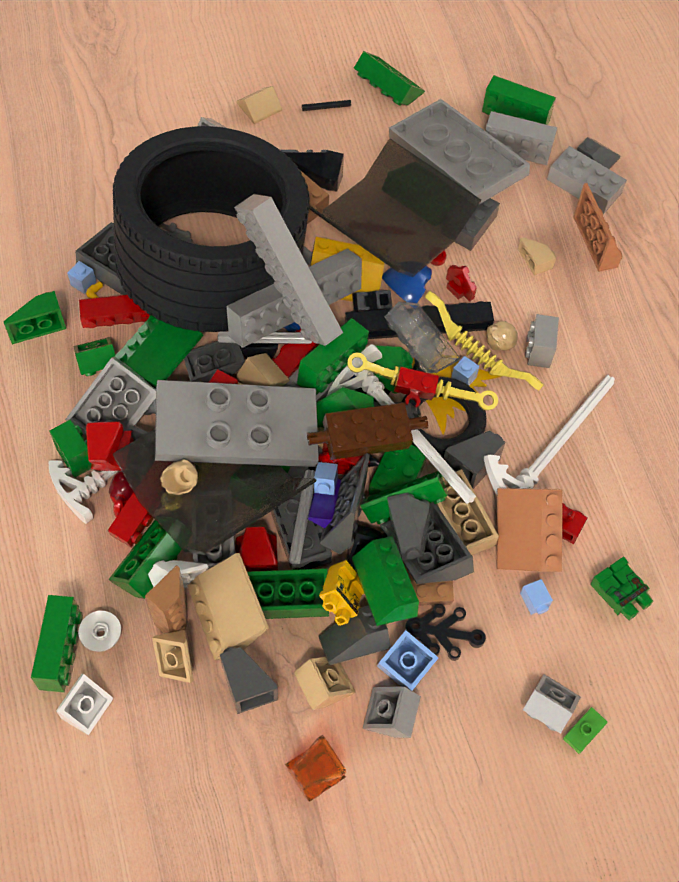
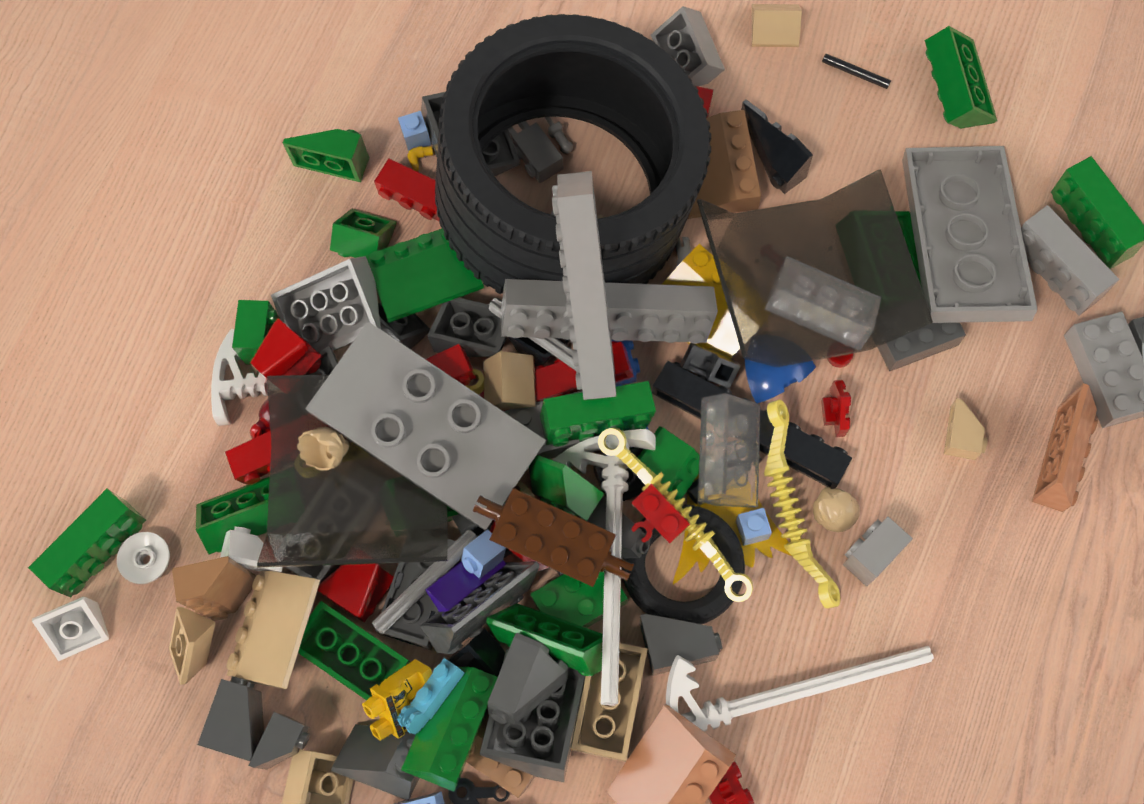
camera: 45 degrees right, 10 degrees up
none -> dark grey slope [248,712,310,770]
none -> medium azure hinge [397,658,465,734]
none -> clear slope [765,256,881,351]

